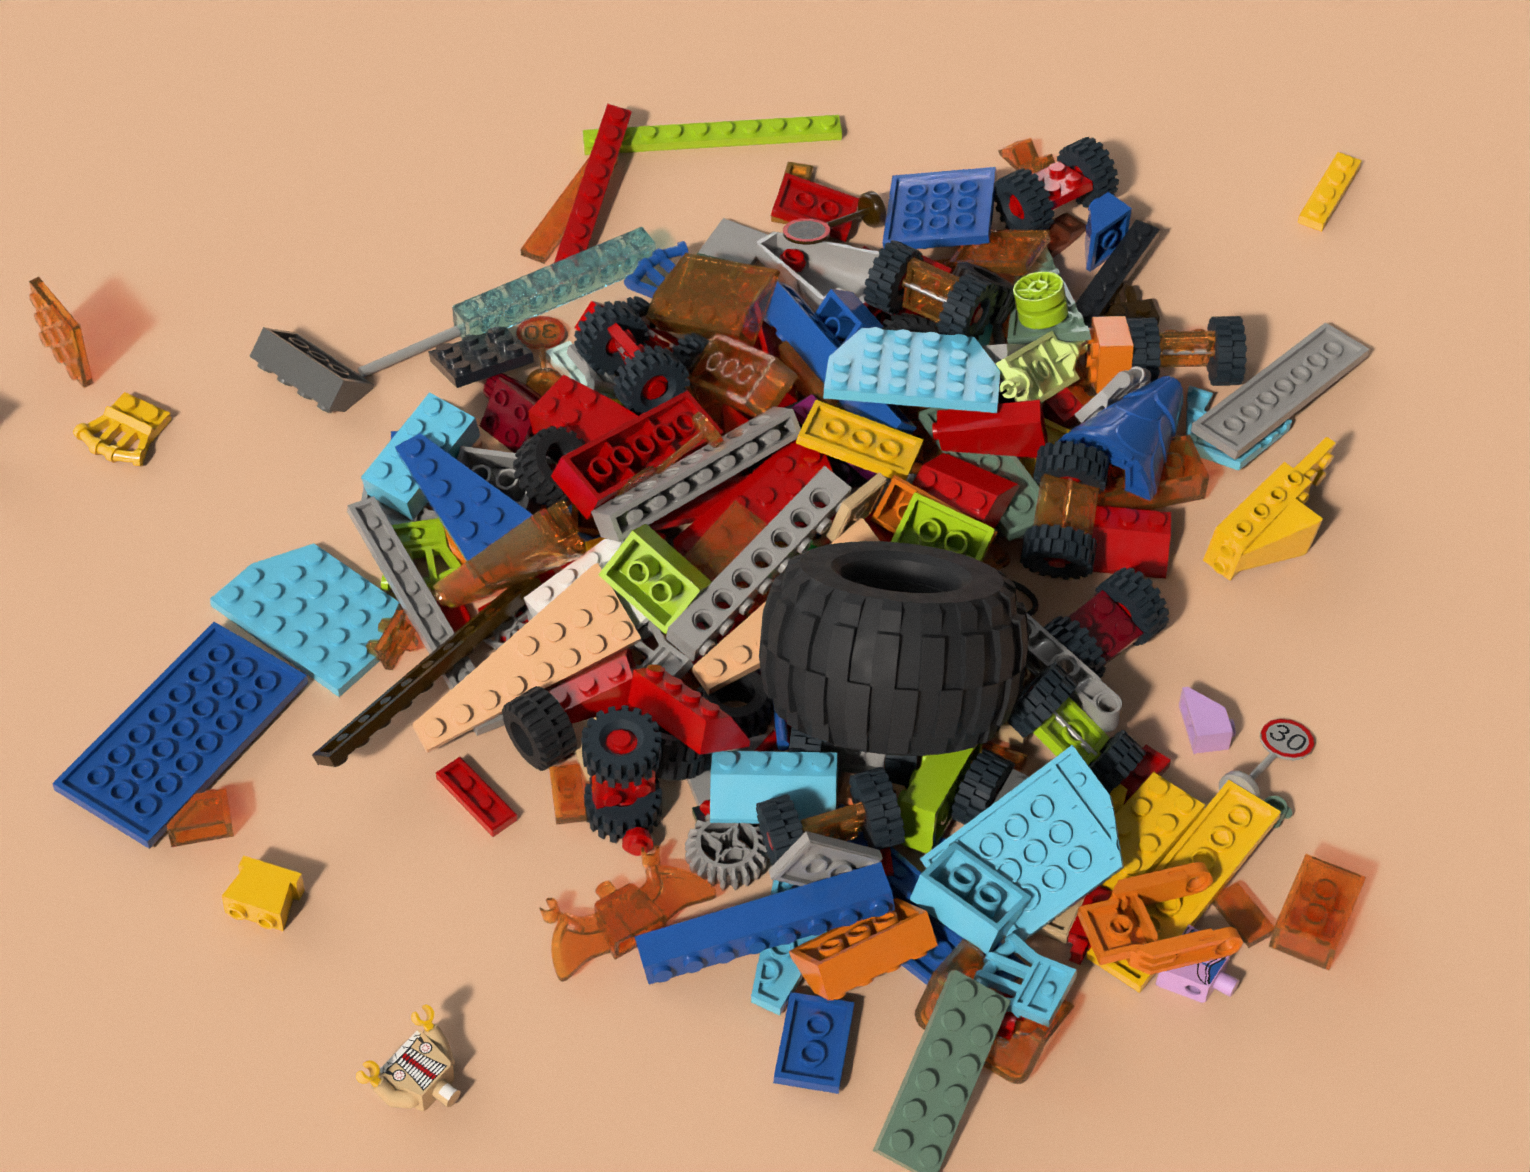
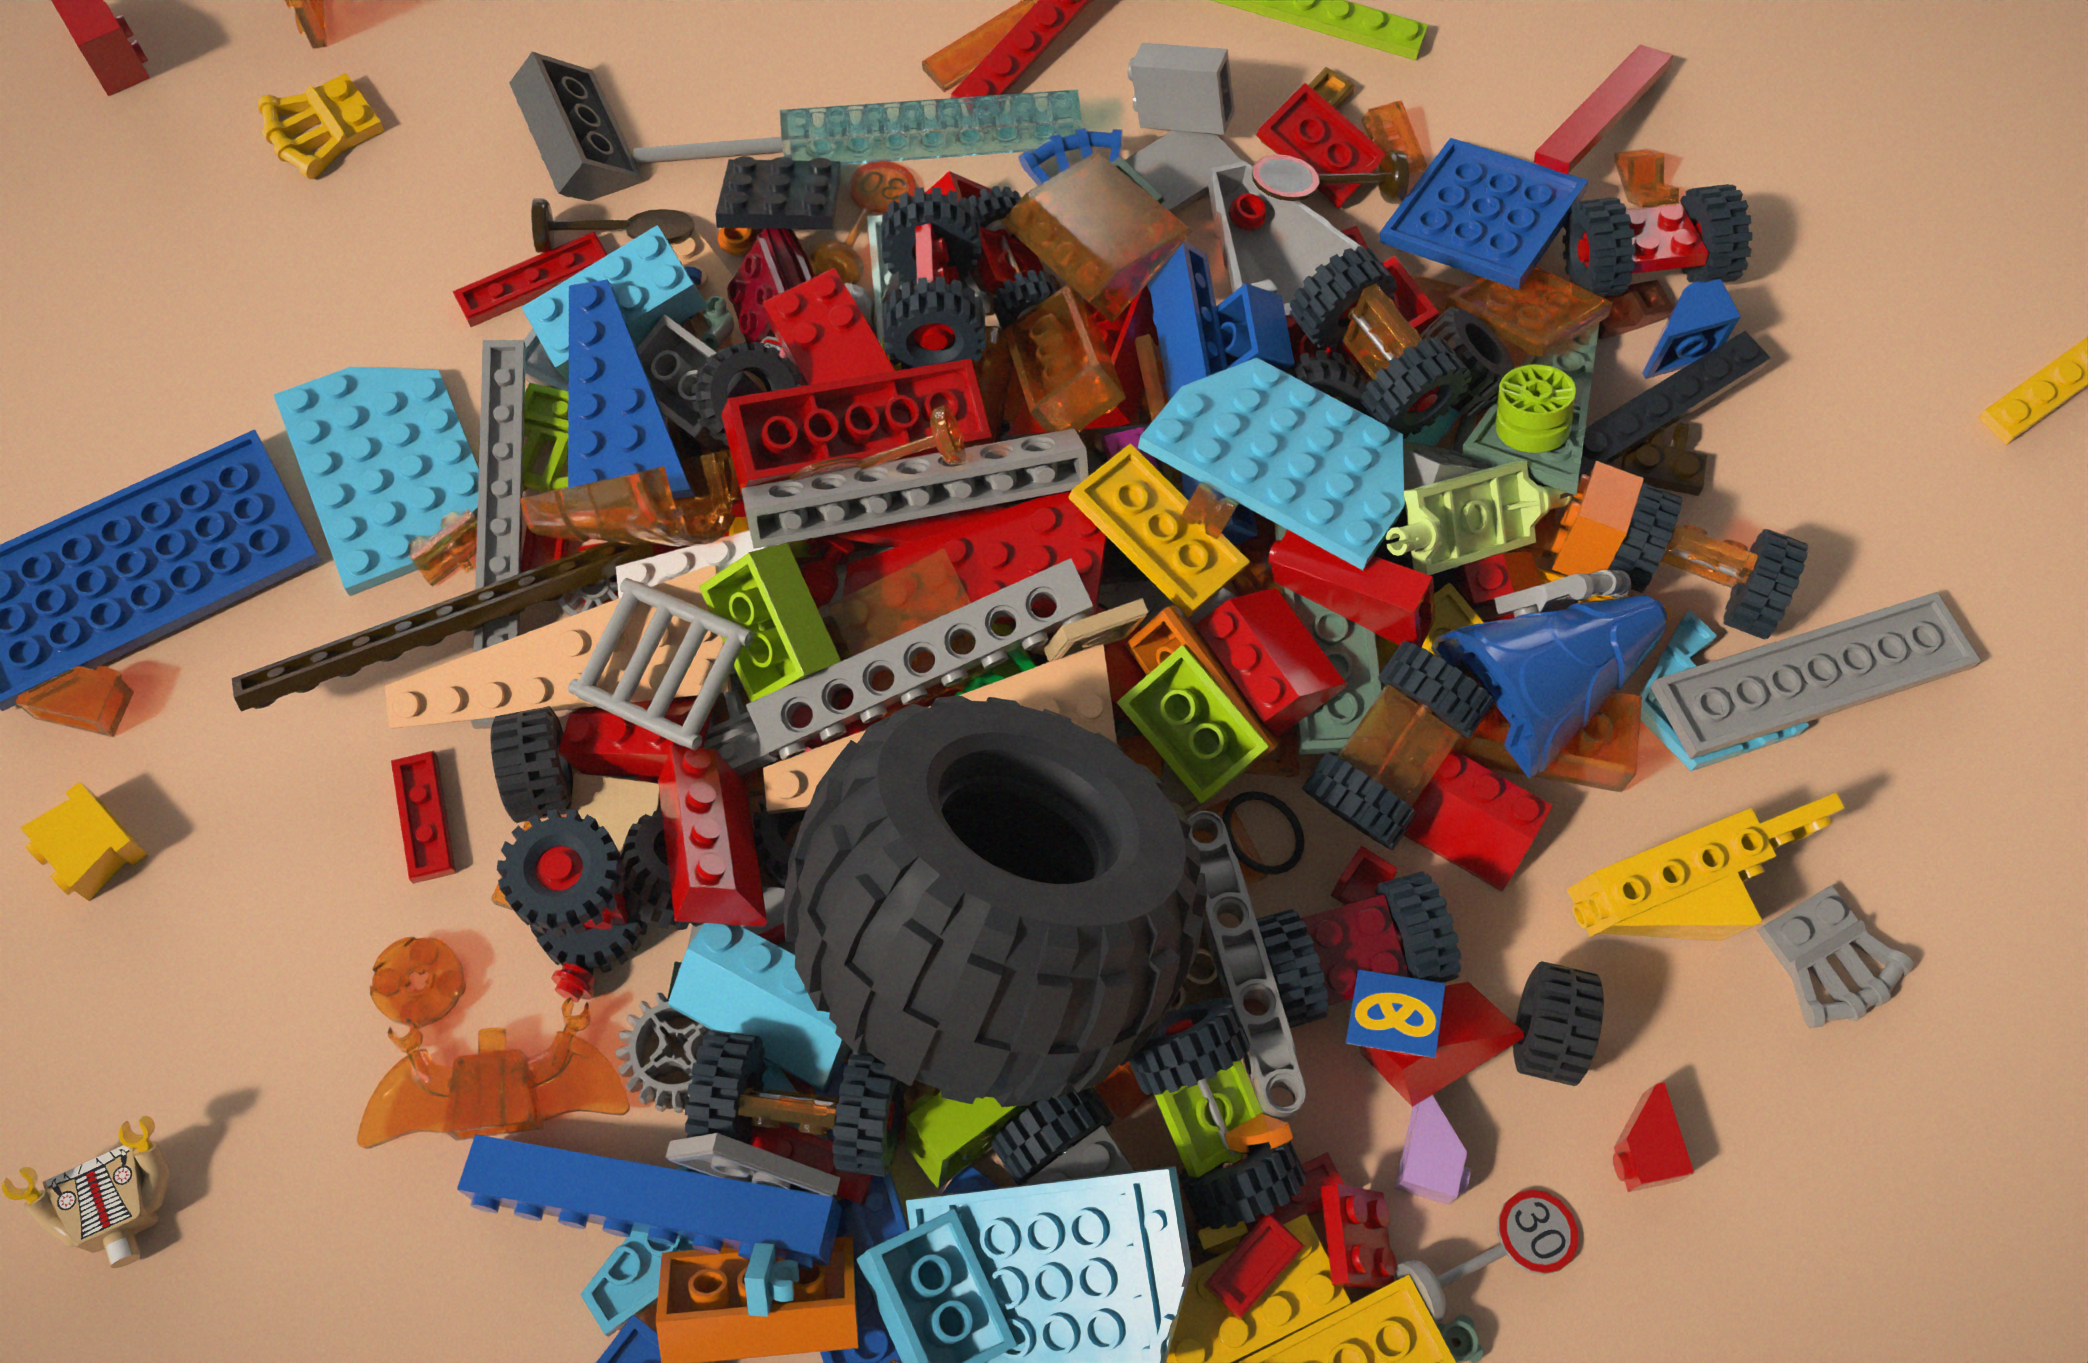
camera: 25 degrees right, 15 degrees up
none -> clear orange plate [370,936,466,1029]
none -> red tile [452,231,608,328]
none -> dark brown piece [531,198,695,253]
none -> light grey bar [568,578,755,751]
none -> sand green arm [701,296,734,350]
none -> orange plate [718,228,756,256]
none -> medium azure tile [744,1243,799,1317]
none -> light grey brick [1128,43,1235,135]
none -> clear orange wheel [1179,481,1238,540]
none -> red tile [1203,1214,1305,1320]
none -> orange tile [1224,1113,1293,1153]
none -> red plate [1321,1184,1396,1290]
none -> red panel [1330,845,1398,905]
none -> blue sticker [1346,970,1445,1058]
none -> red slope [1358,982,1524,1107]
none -> clear orange slope [1362,100,1428,174]
none -> black tyre [1513,961,1604,1086]
none -> tile [1534,44,1673,175]
none -> red slope [1613,1082,1694,1192]
none -> light grey plate [1757,885,1914,1028]

